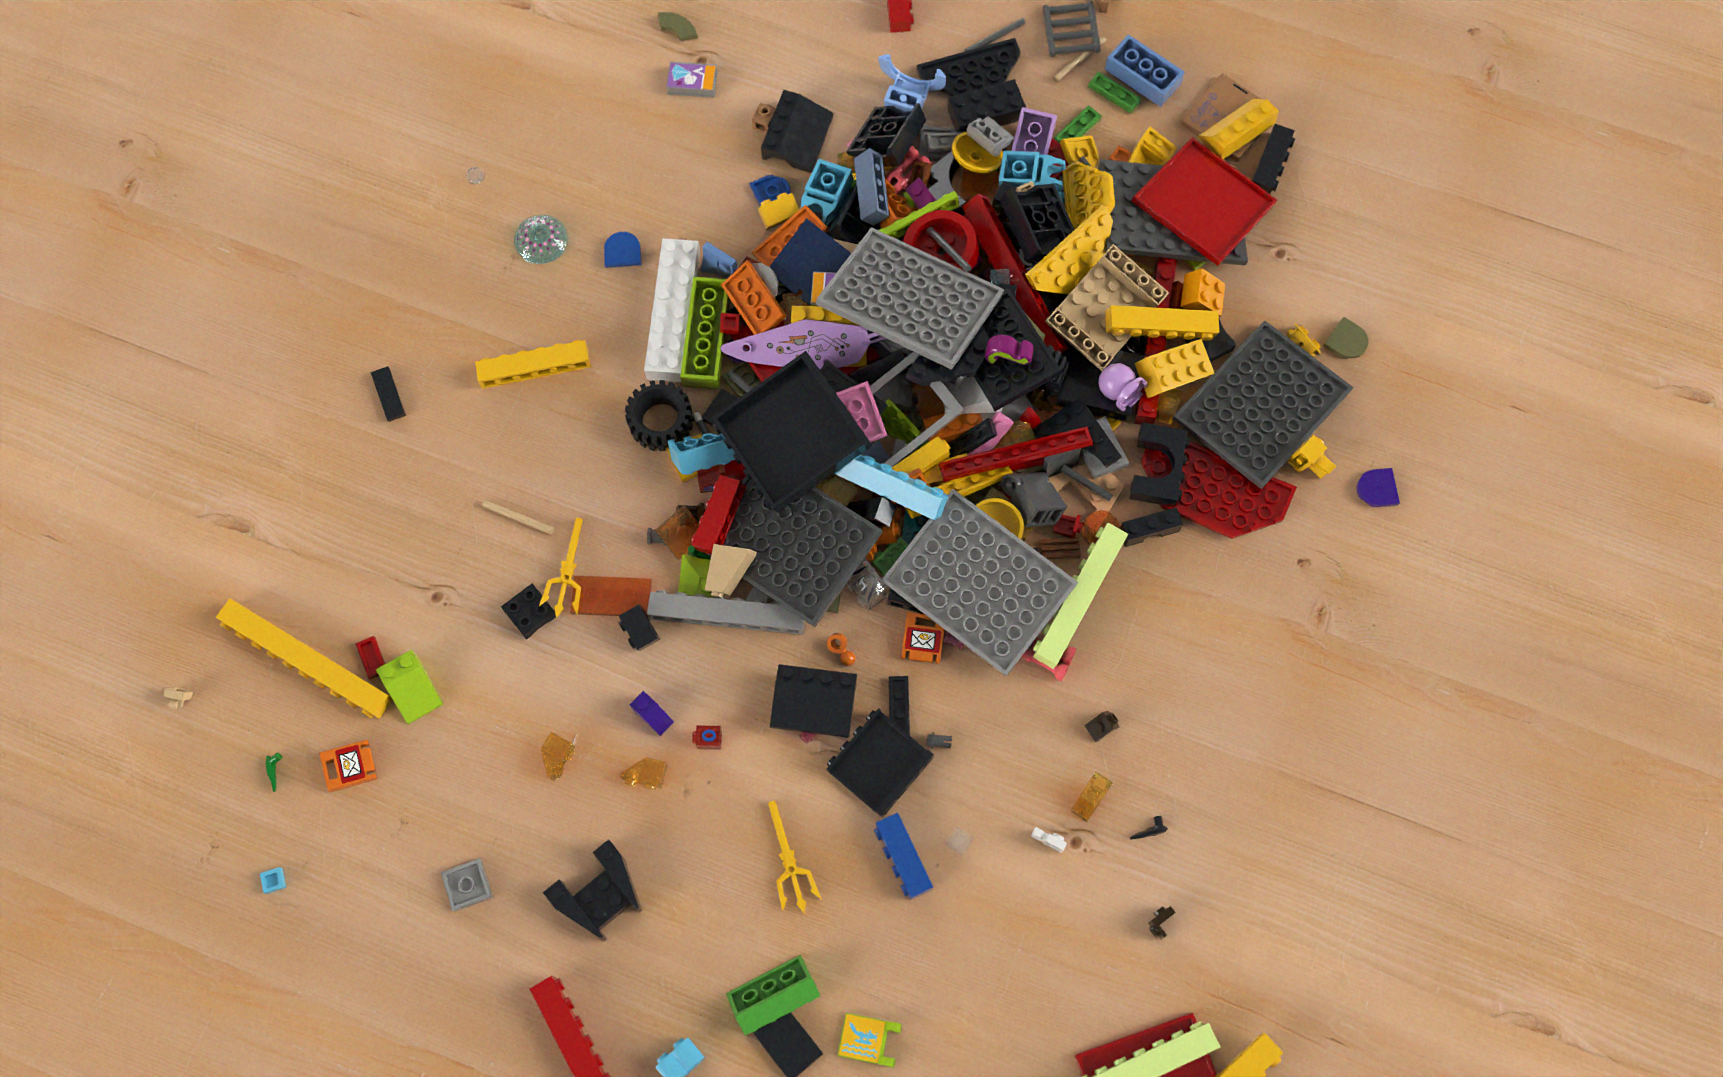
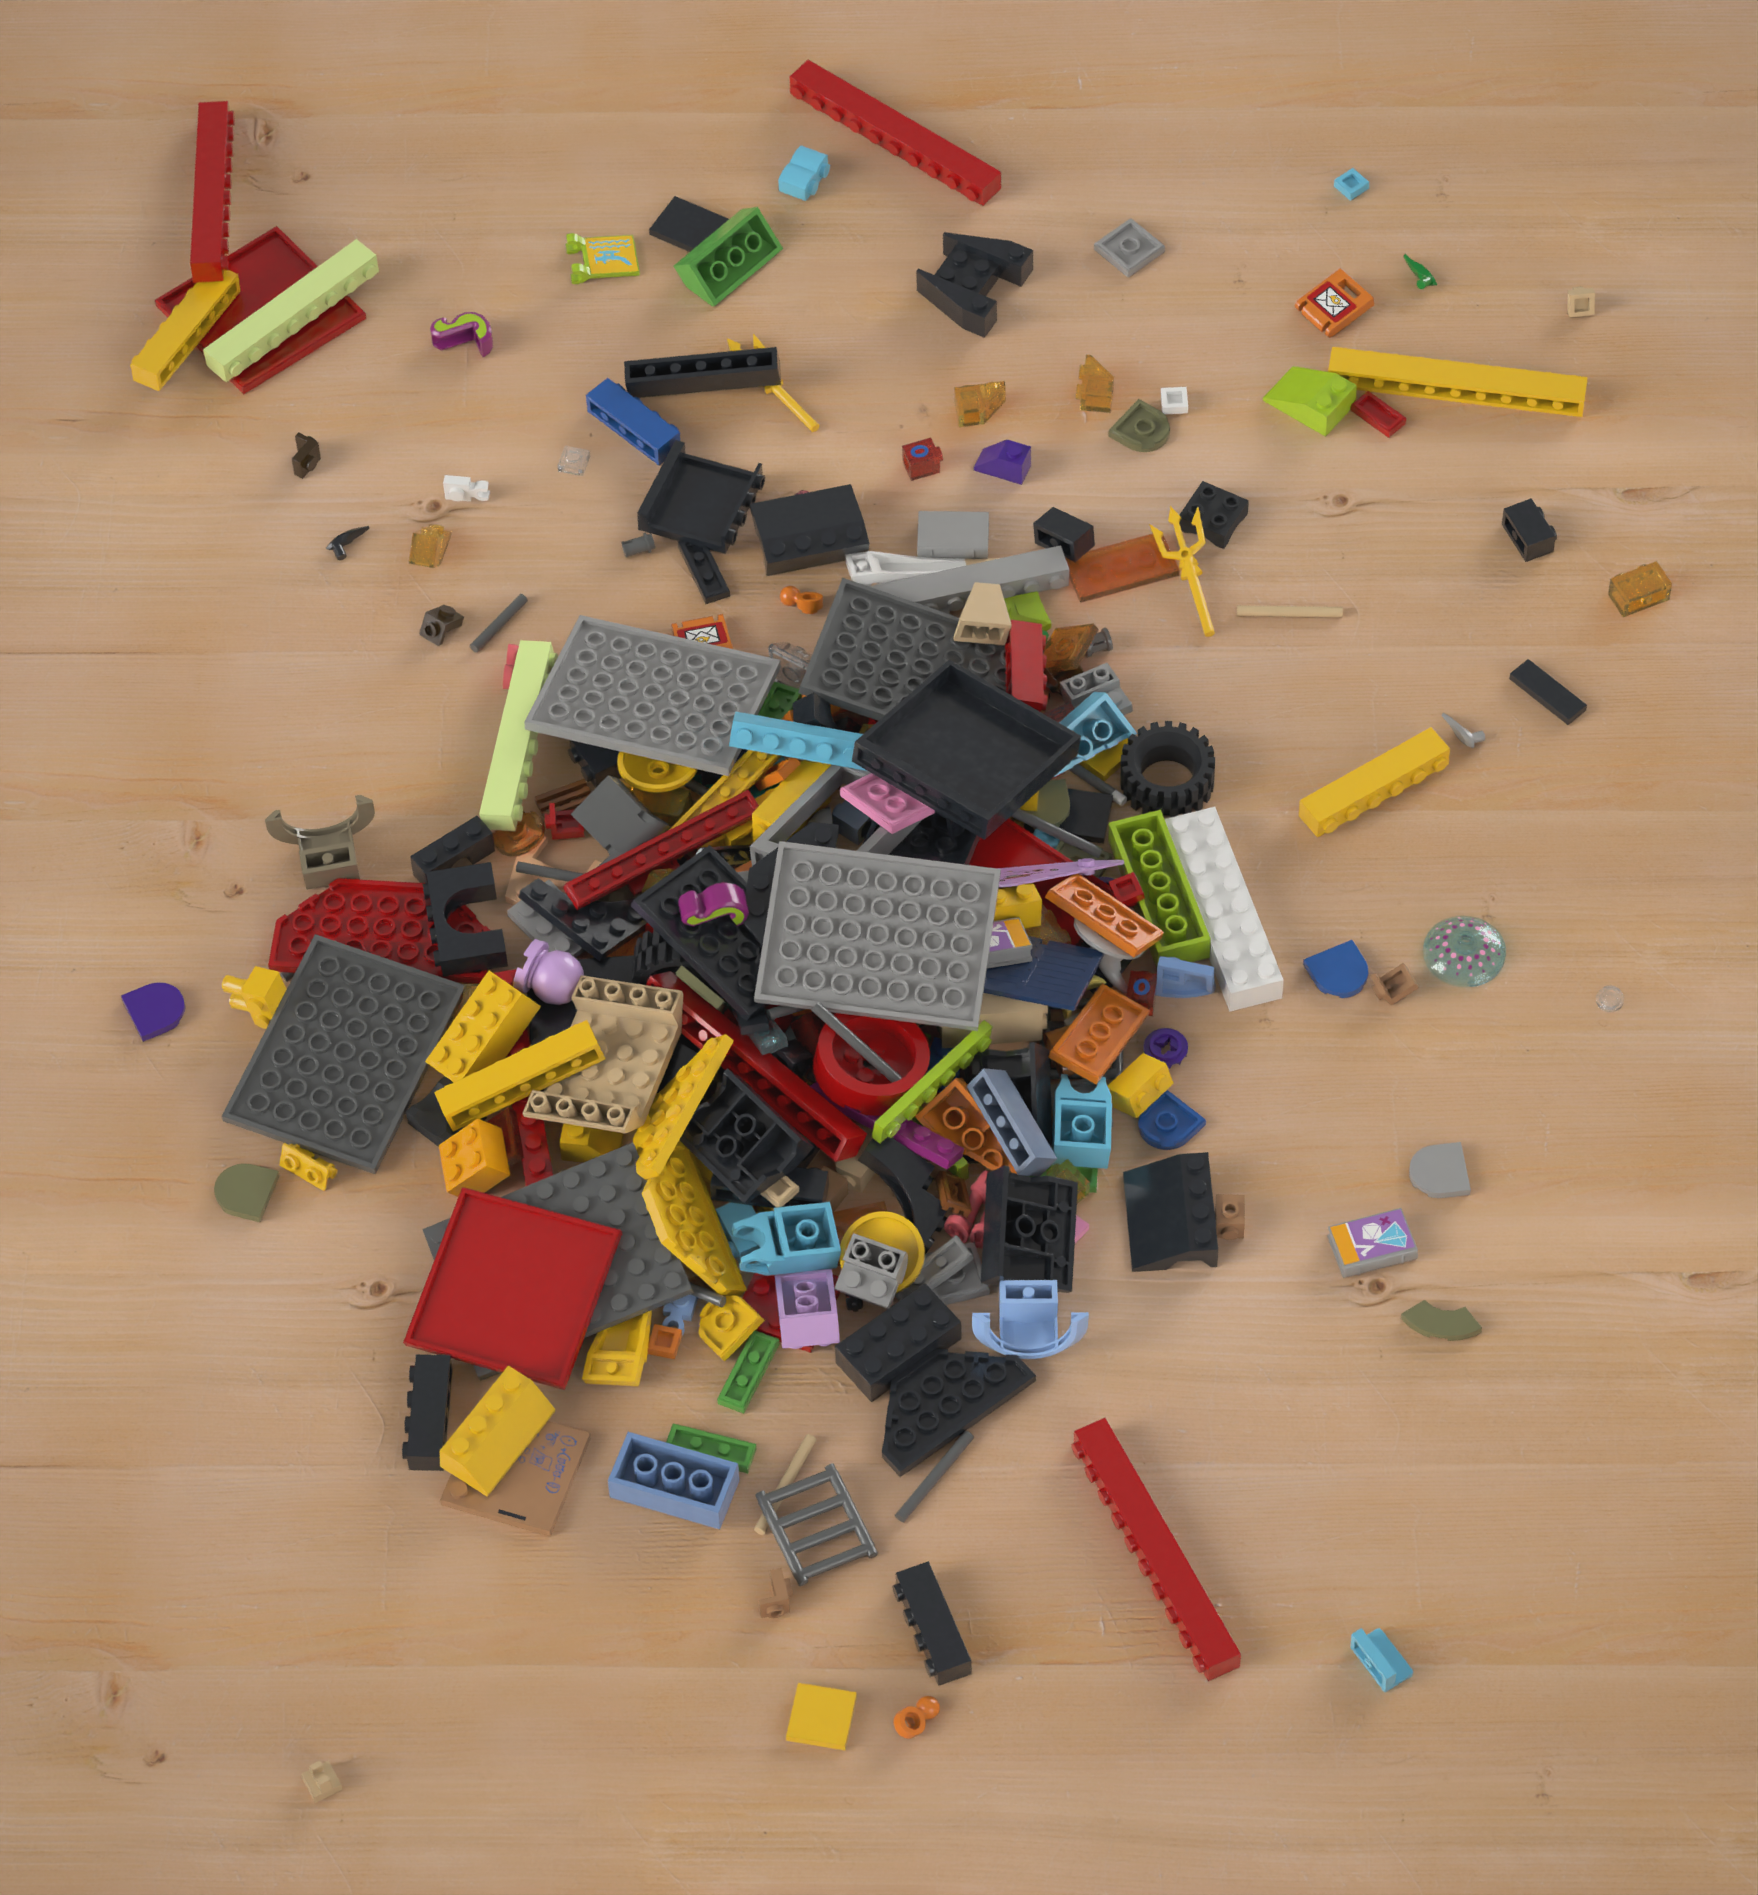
camera: 160 degrees right, 15 degrees down
none -> dark tan piece [265,795,375,889]
none -> magenta animal [430,312,493,357]
none -> dark grey bar [470,594,528,652]
none -> black brick [624,347,781,398]
none -> white plate [845,551,999,586]
none -> light grey piece [917,511,989,559]
none -> light grey brick [1060,663,1133,715]
none -> olive tile [1108,399,1170,452]
none -> dark purple gear [1144,1028,1188,1069]
none -> white plate [1160,387,1188,414]
none -> medium nougat bracket [1370,963,1419,1005]
none -> light grey tile [1409,1142,1471,1198]
none -> light grey bar [1441,713,1485,748]
none -> black brick [1502,498,1557,562]
none -> clear yellow brick [1608,561,1672,617]

